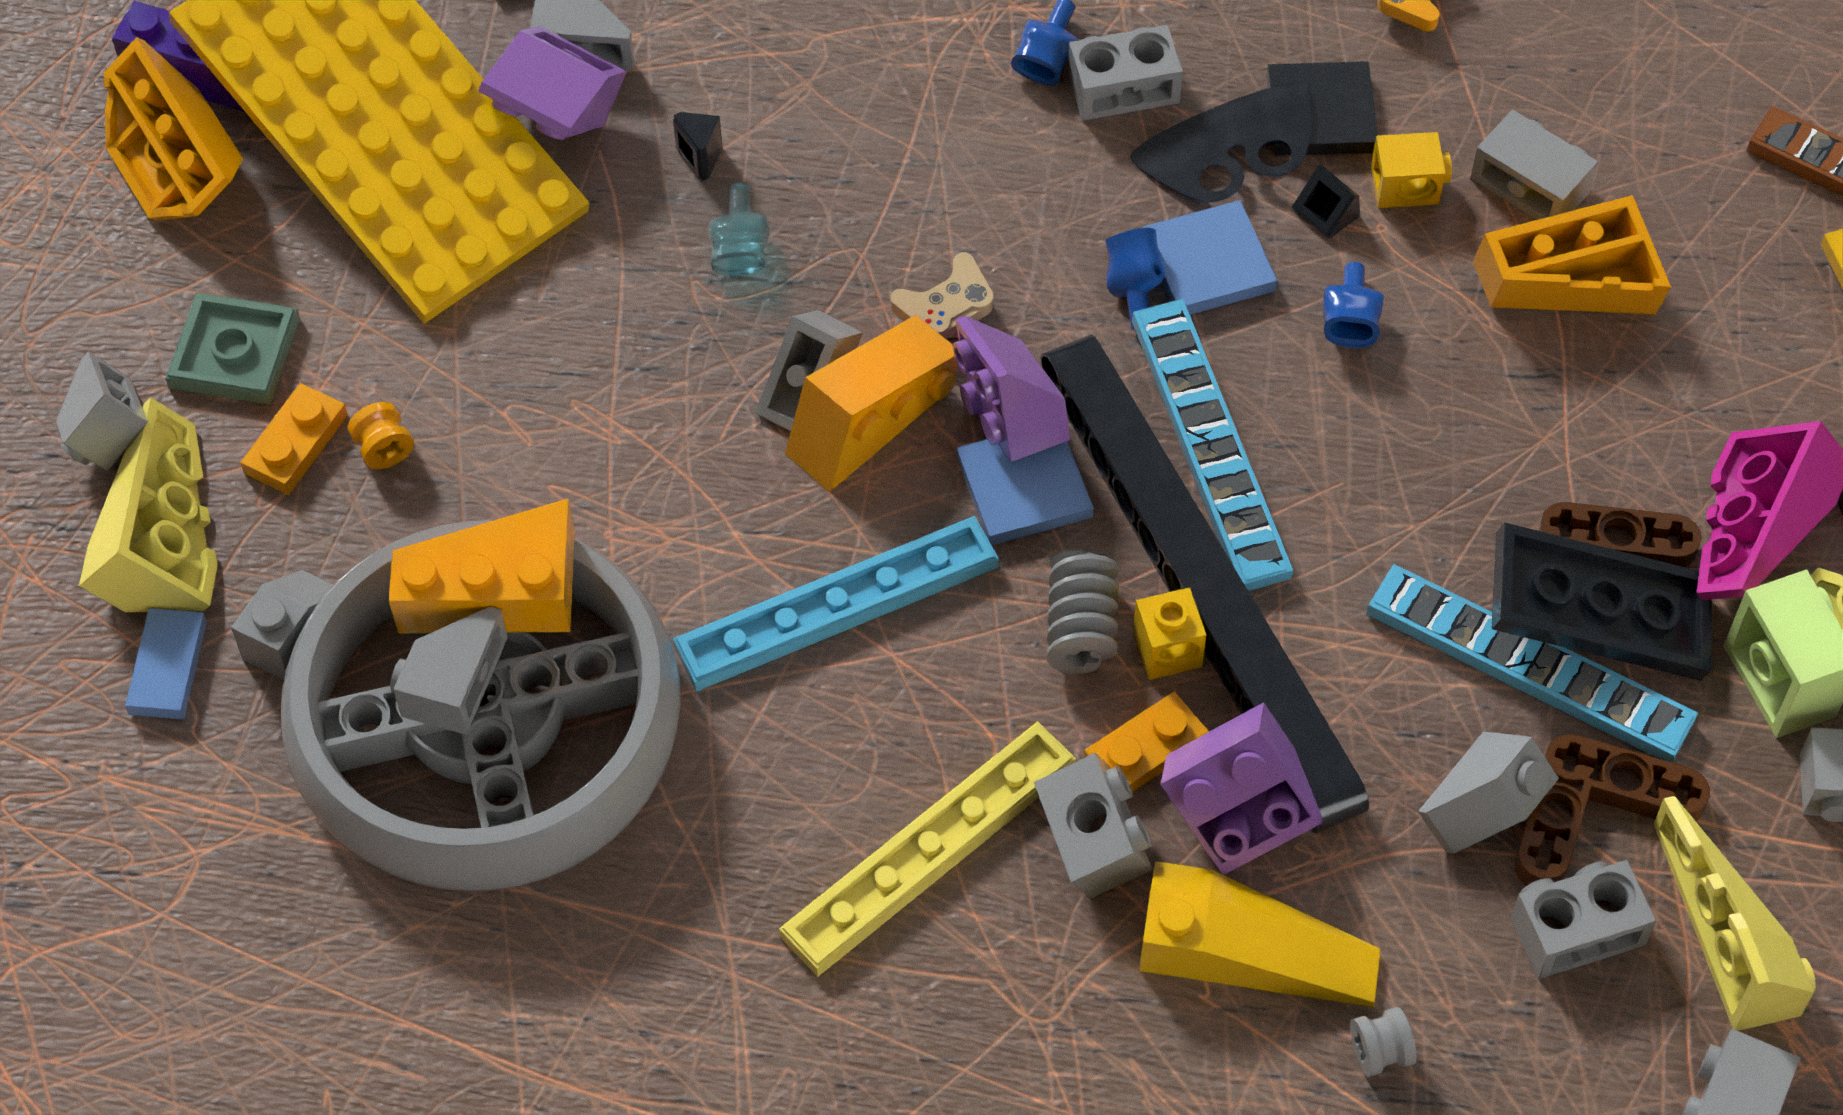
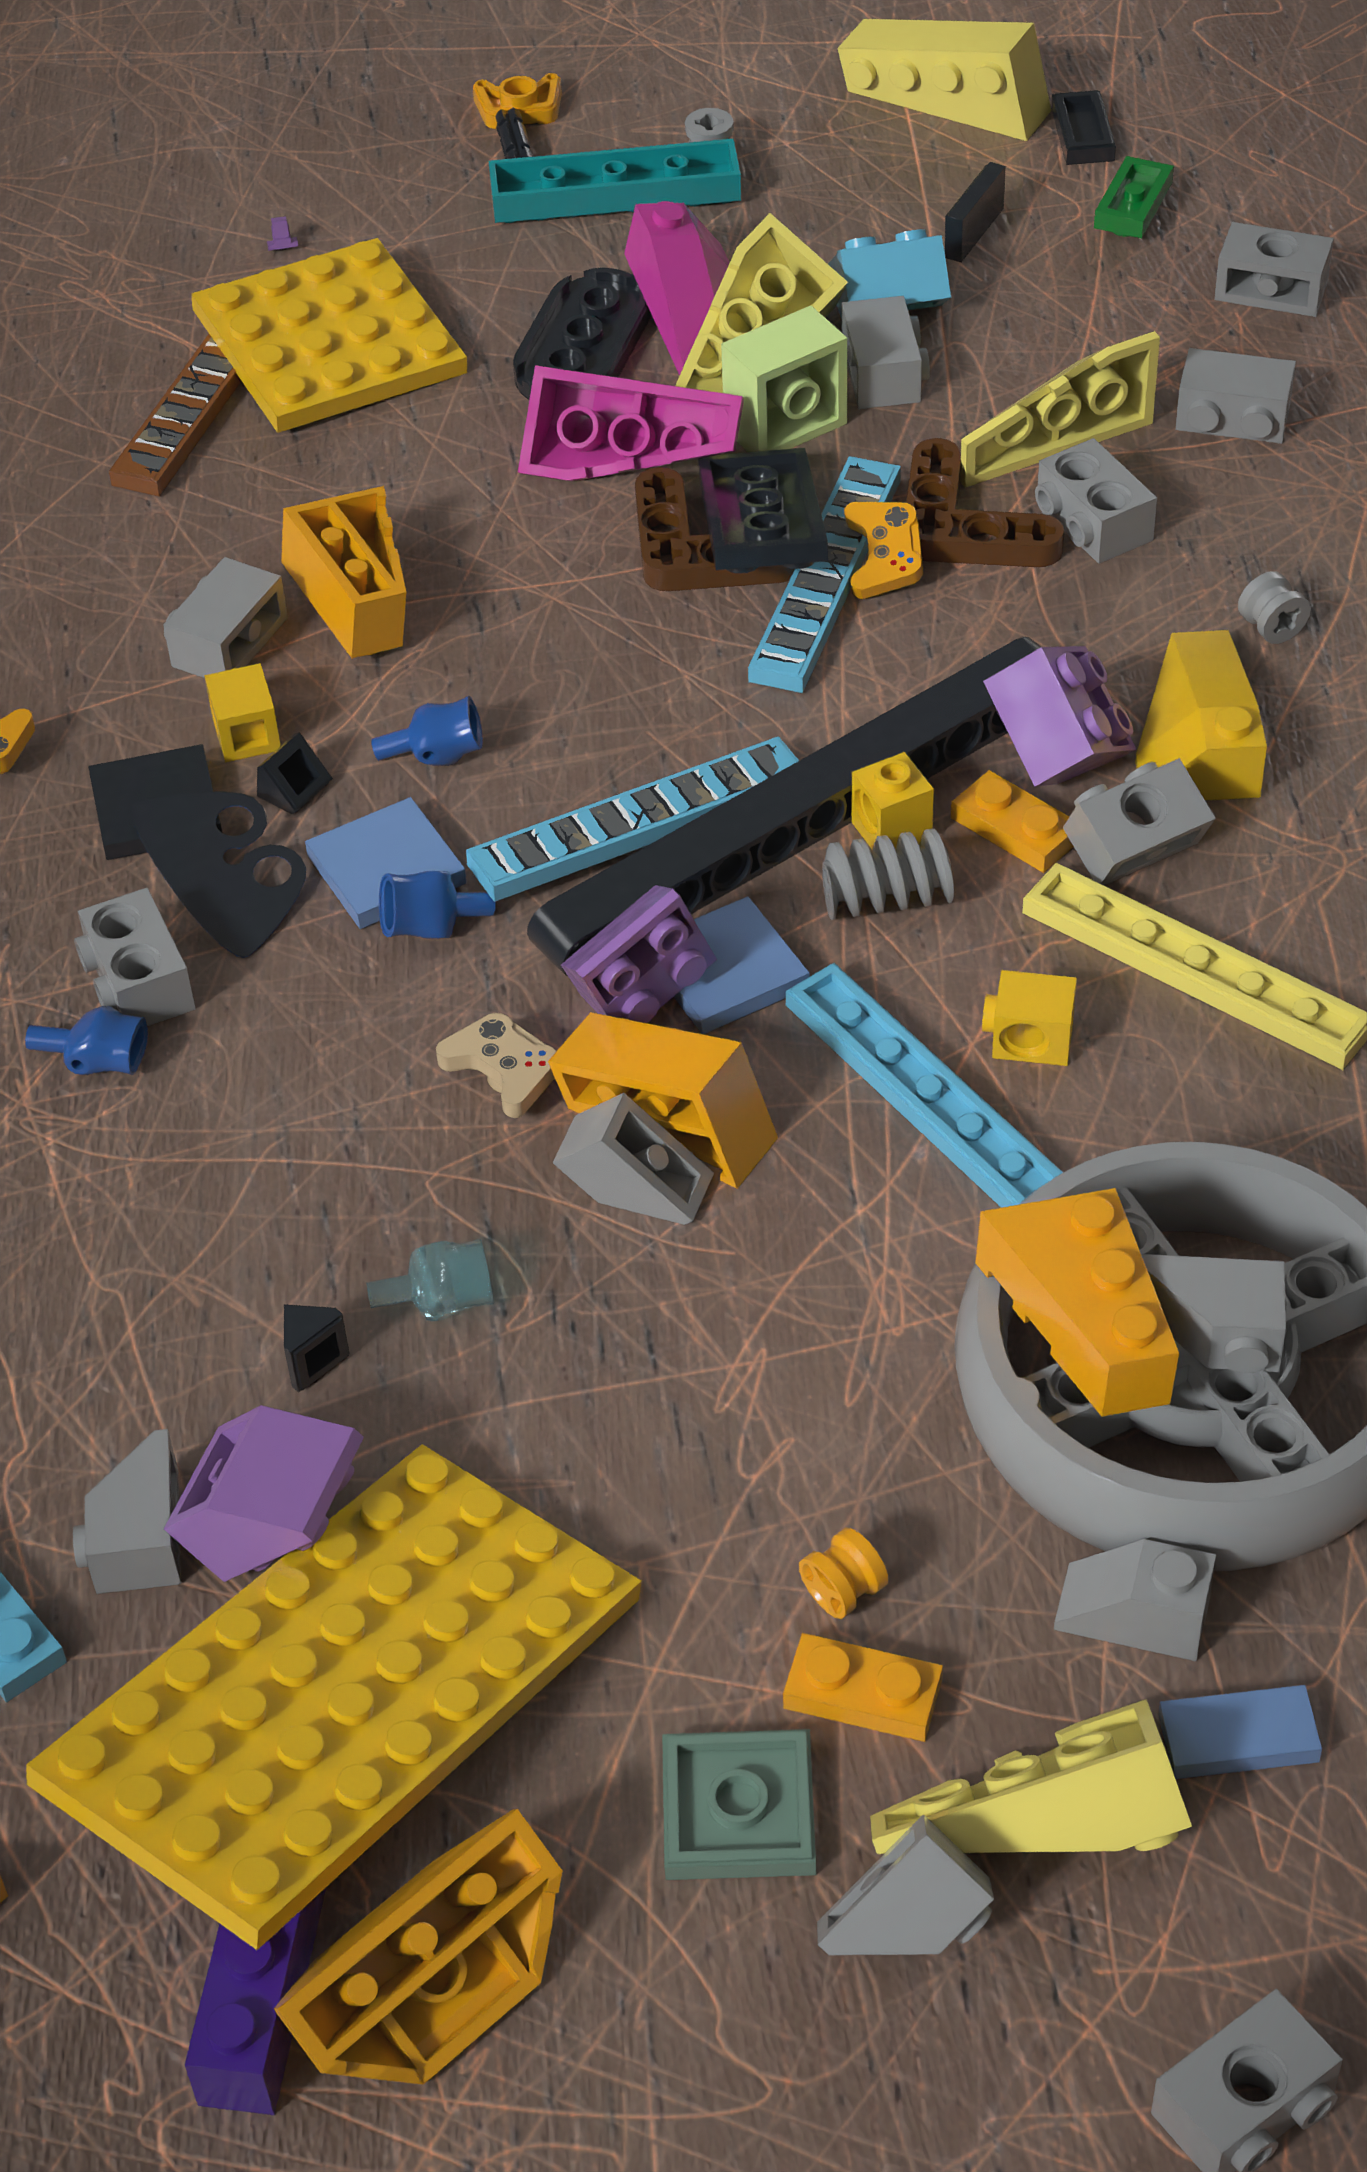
camera: 100 degrees left, 10 degrees down
light grey slope [1418,731,1559,854] -> none
none -> light orange piece [844,502,923,599]
none -> yellow brick [982,970,1077,1066]

